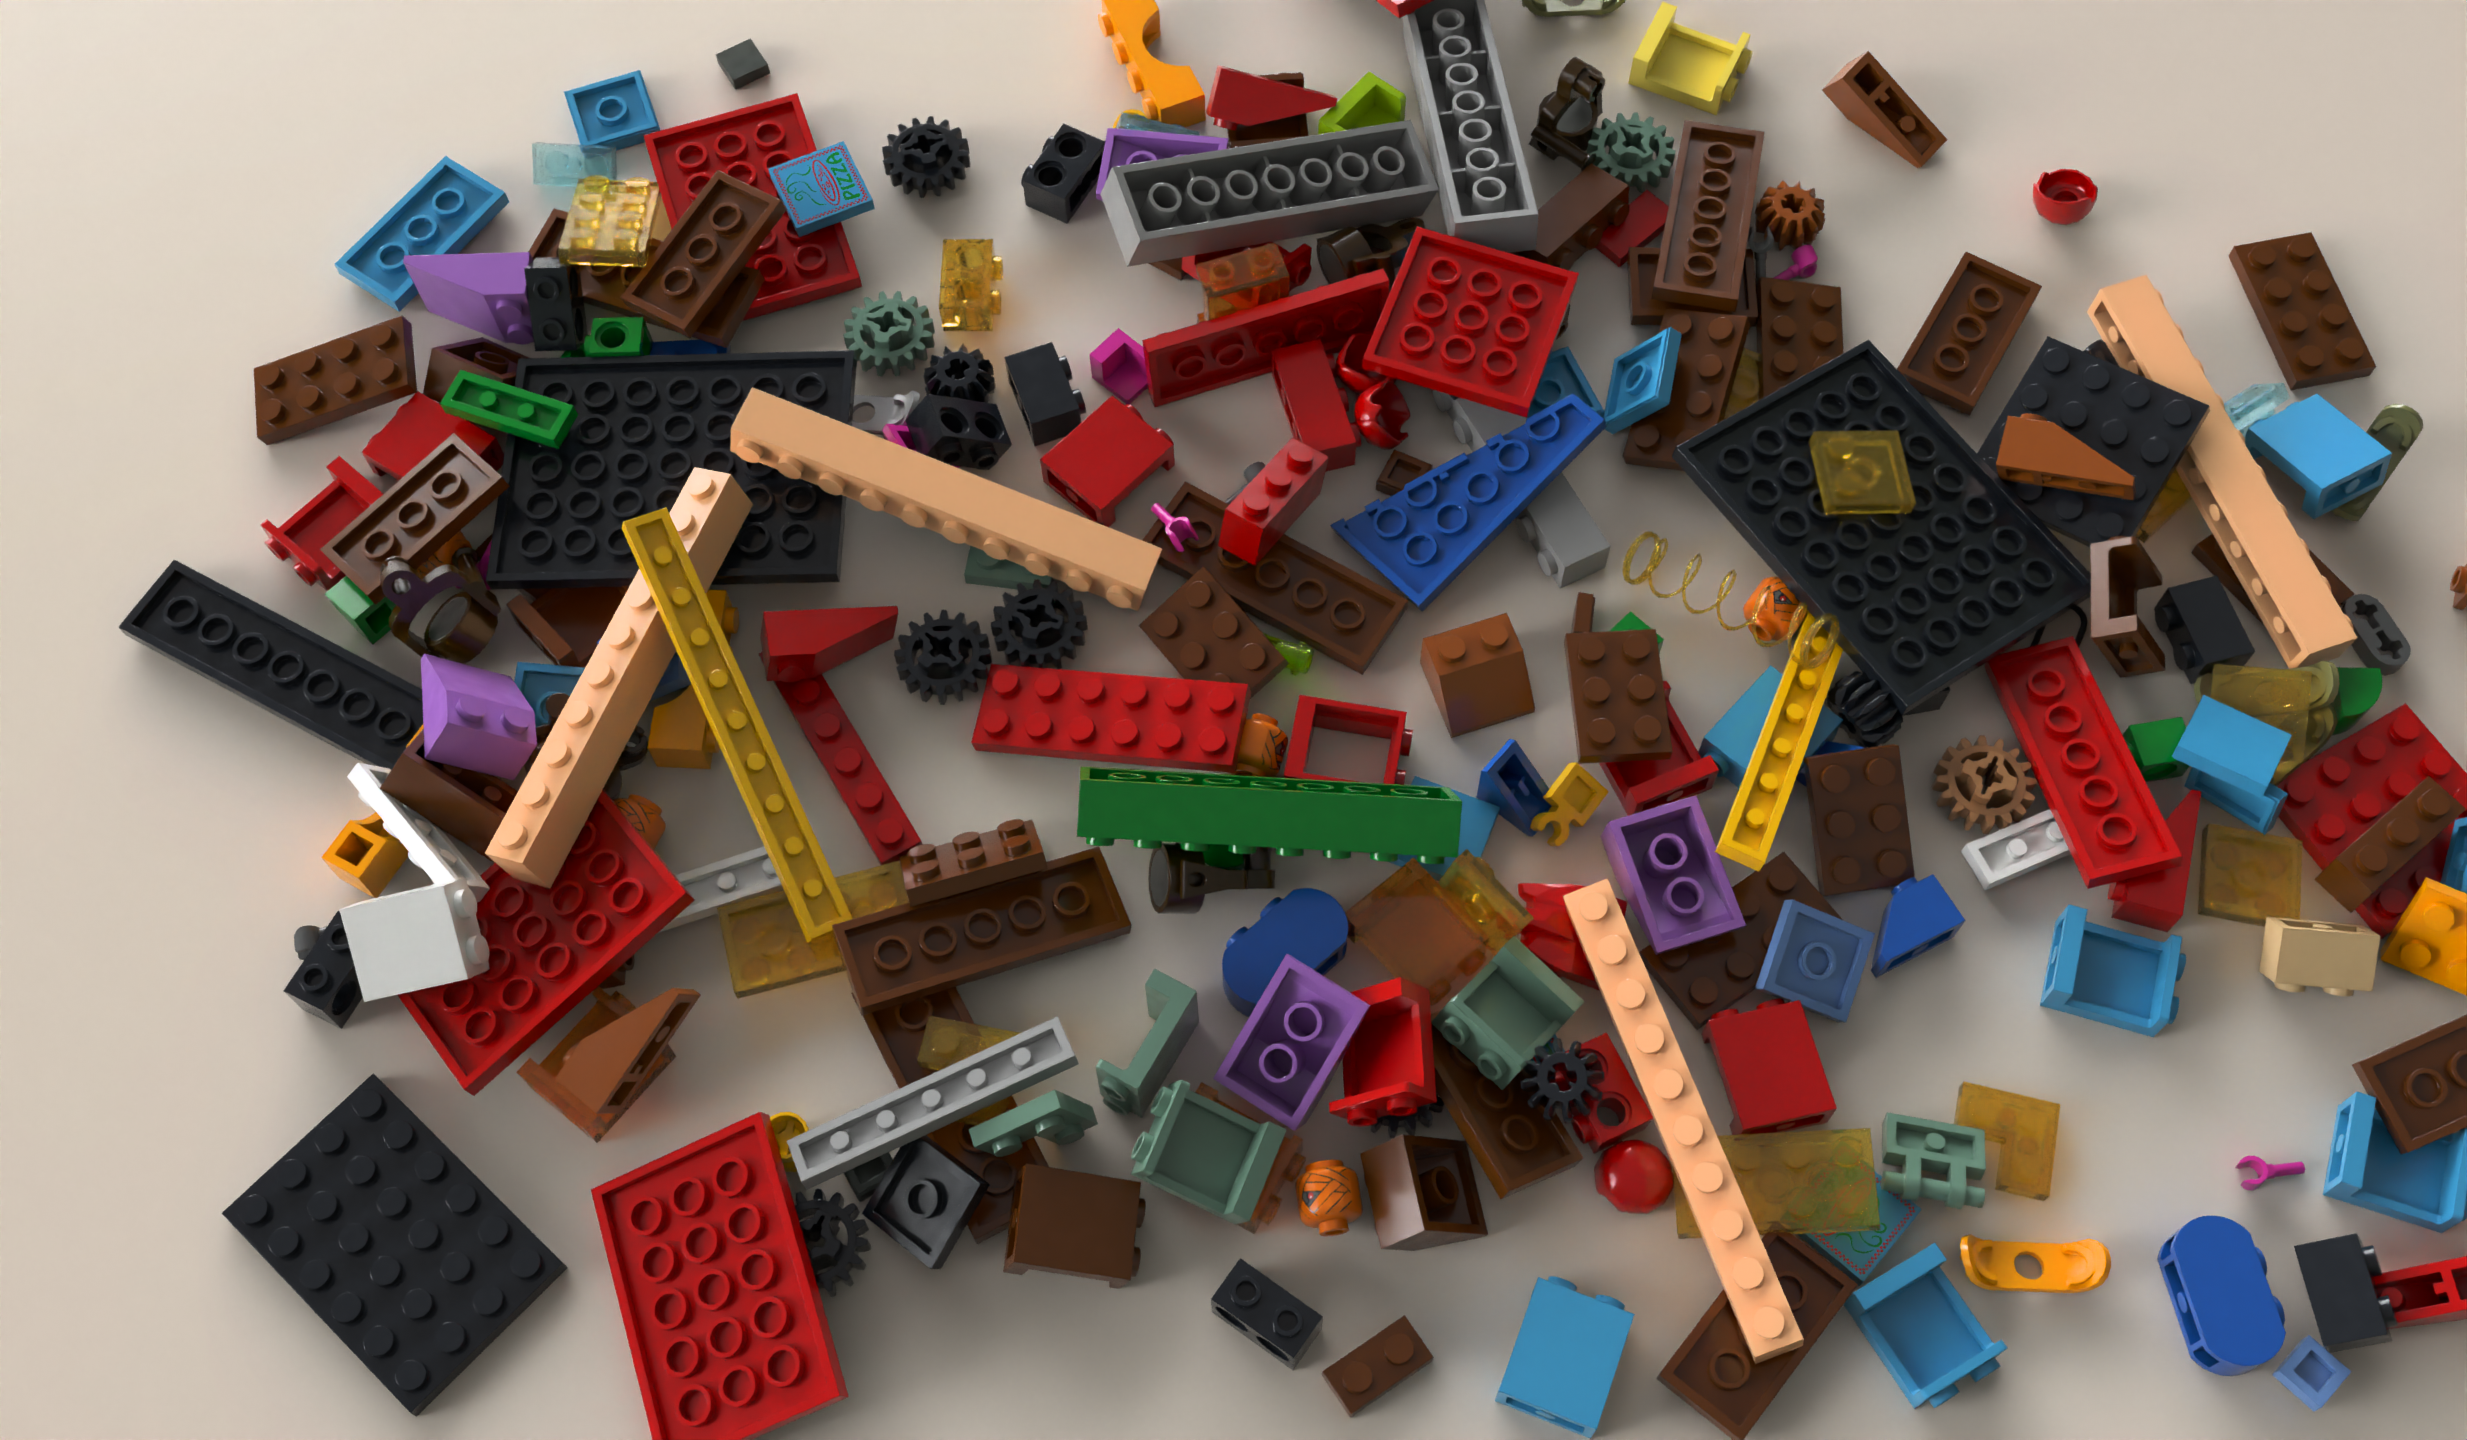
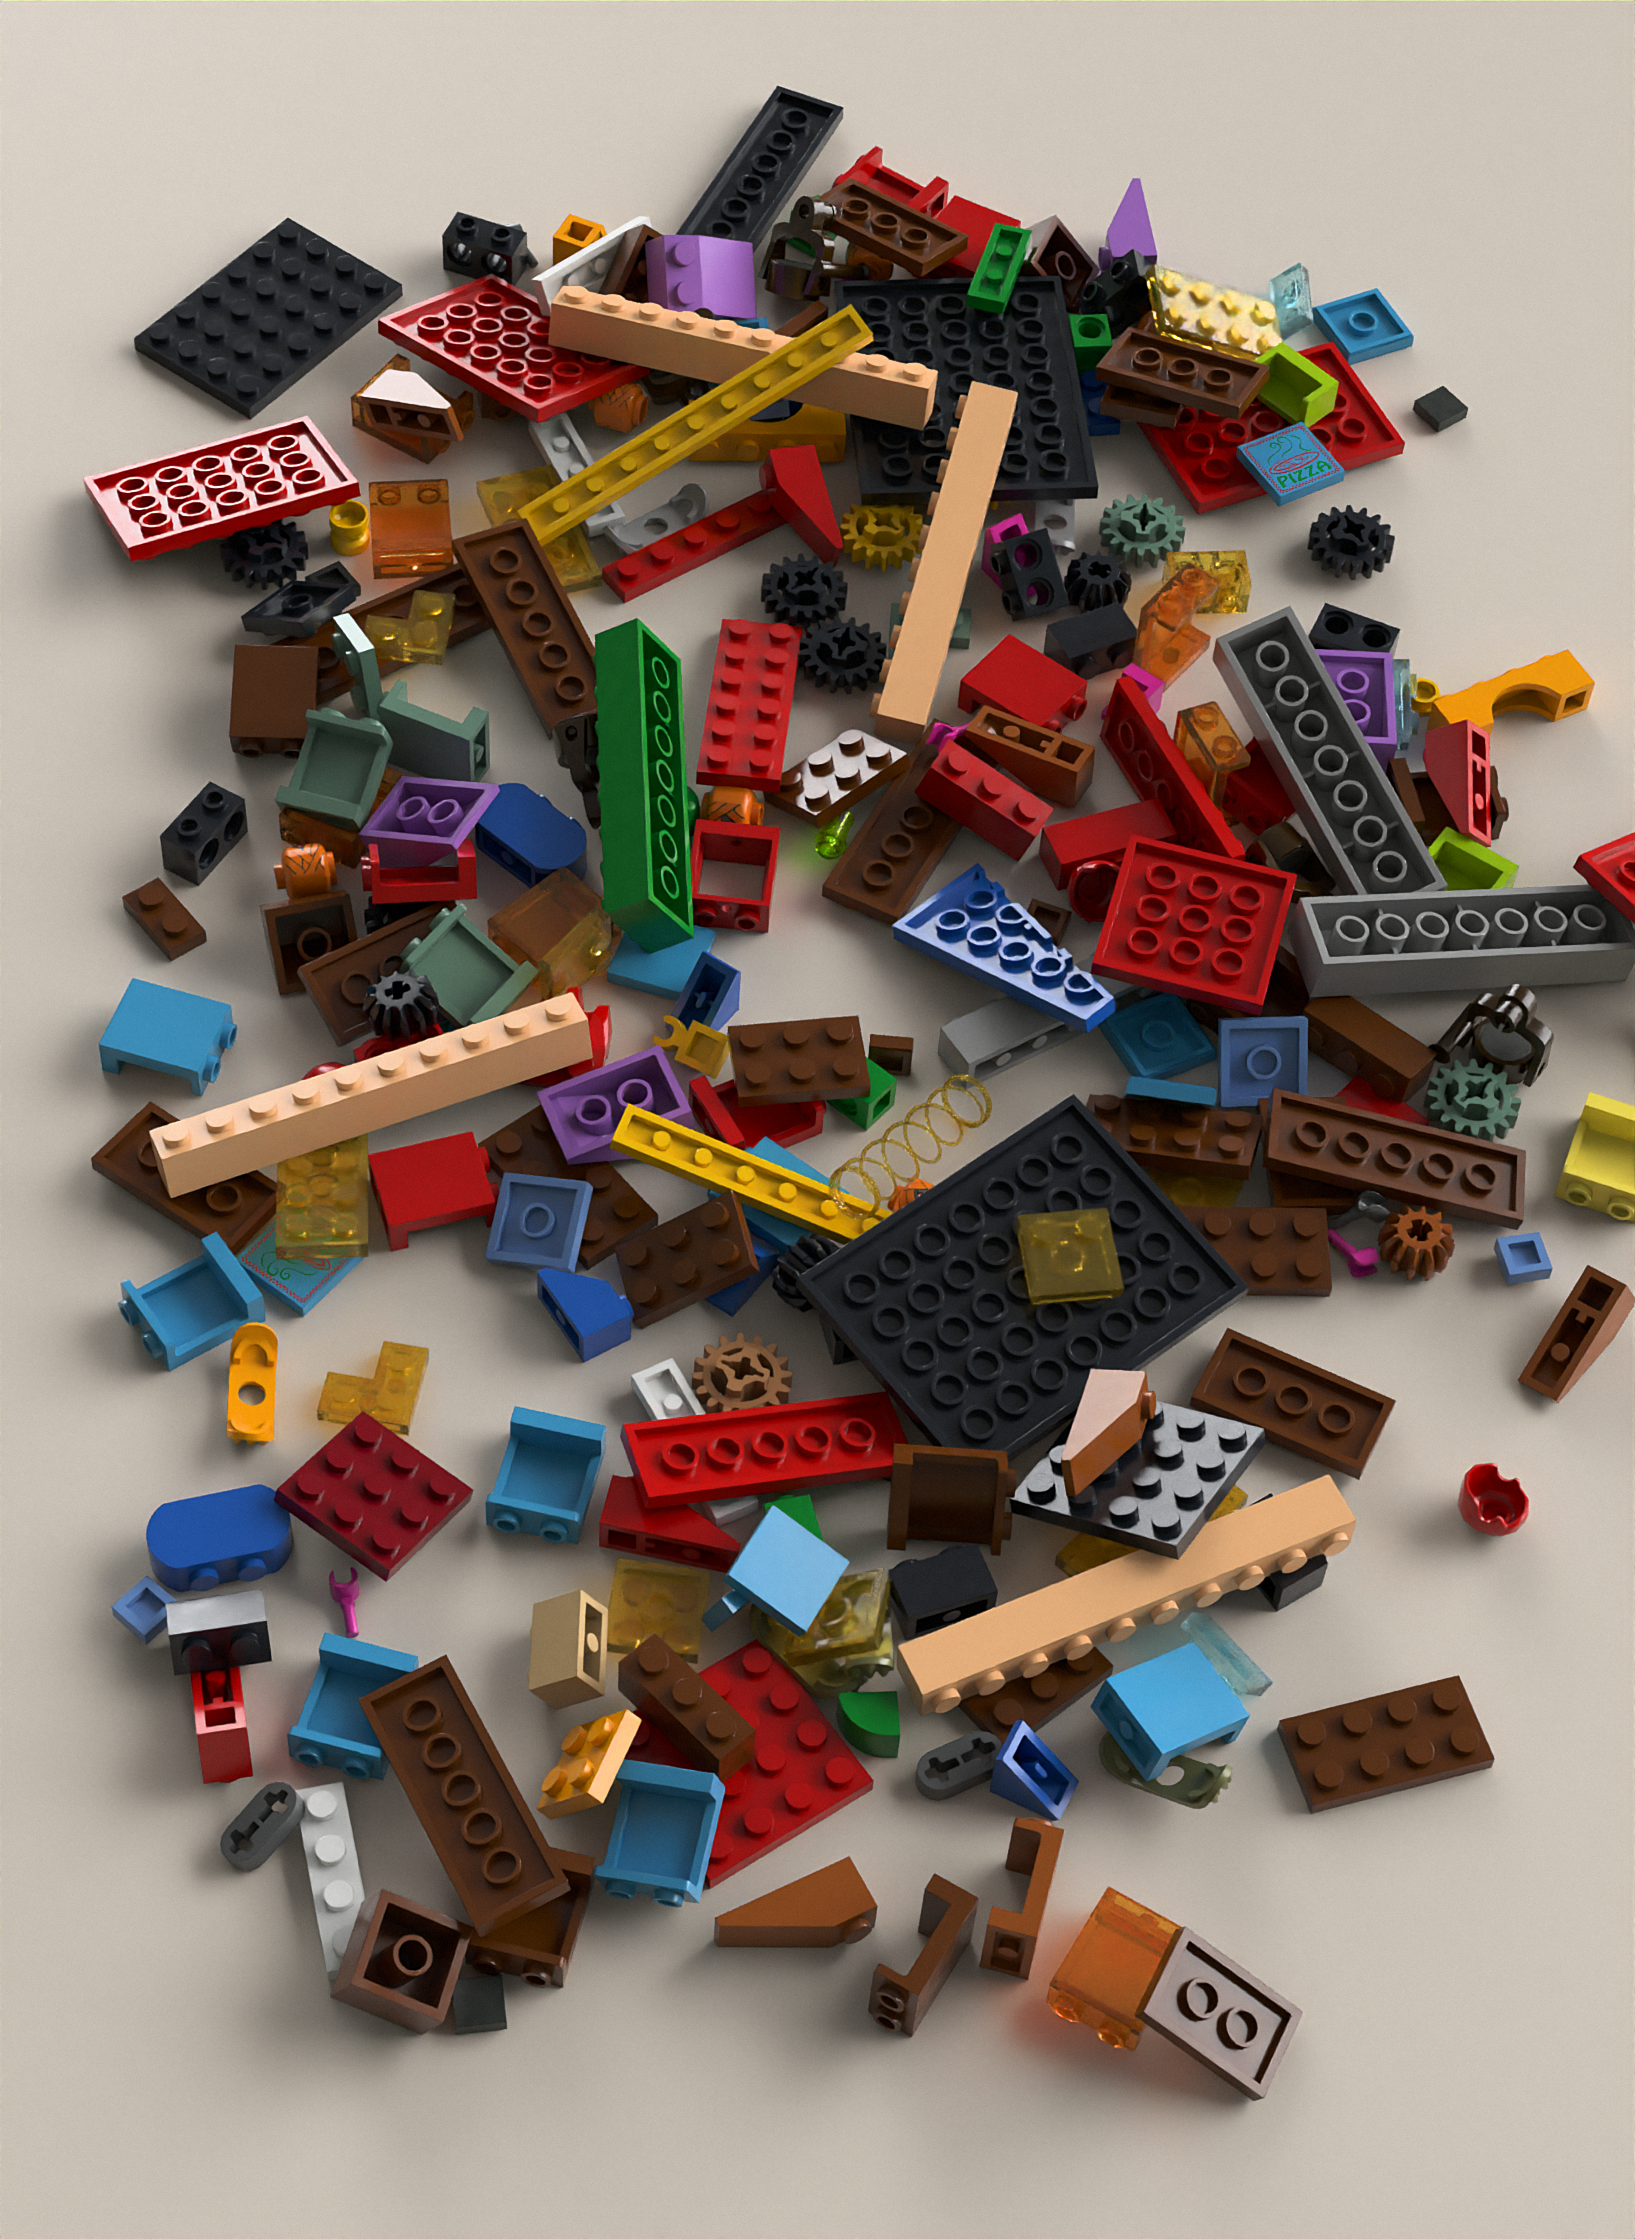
camera: 80 degrees right, 10 degrees down
reddish brown plate [254,315,417,445] -> none
dark azure plate [334,156,509,312] -> none
white brick [339,877,490,1002] -> none
light grey plate [787,1016,1079,1190] -> none
reddish brown plate [899,819,1048,907] -> none
dark orange slope [1420,613,1535,738] -> none
sand green plate [1881,1112,1986,1209] -> none
none -> dark red plate [273,1411,474,1582]
none -> clear orange panel [368,479,454,579]
none -> light grey piece [602,483,710,554]
none -> yellow gear [840,503,923,571]
none -> dark orange slope [965,705,1095,808]
none -> blue slope [989,1720,1079,1821]
none -> clear orange panel [1132,562,1220,693]
none -> medium blue plate [1218,1016,1308,1107]
none -> lime panel [1253,341,1339,428]
none -> medium blue plate [1494,1232,1553,1285]

